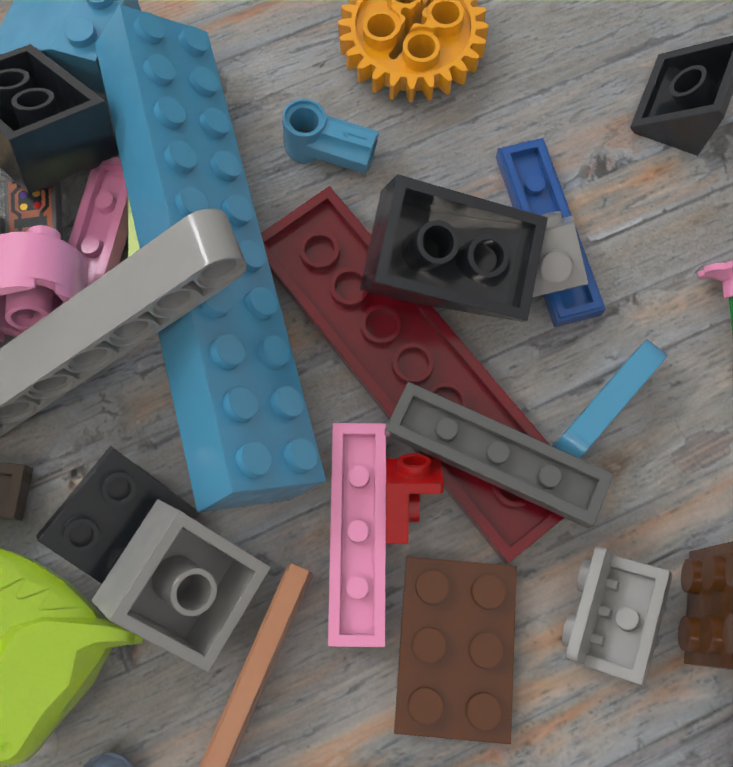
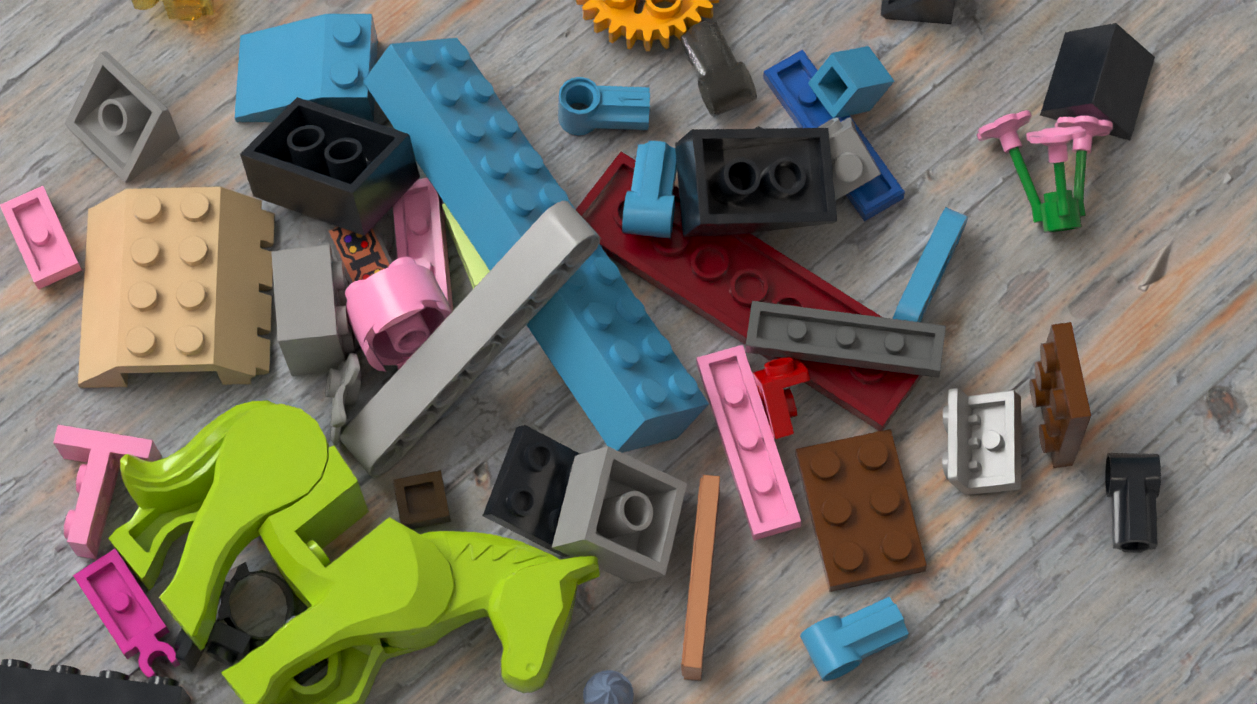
camera: 15 degrees left, 5 degrees down
none -> dark azure piece [622,141,677,239]
none -> clear smoke piece [681,21,757,117]
none -> dark azure brick [808,46,894,118]

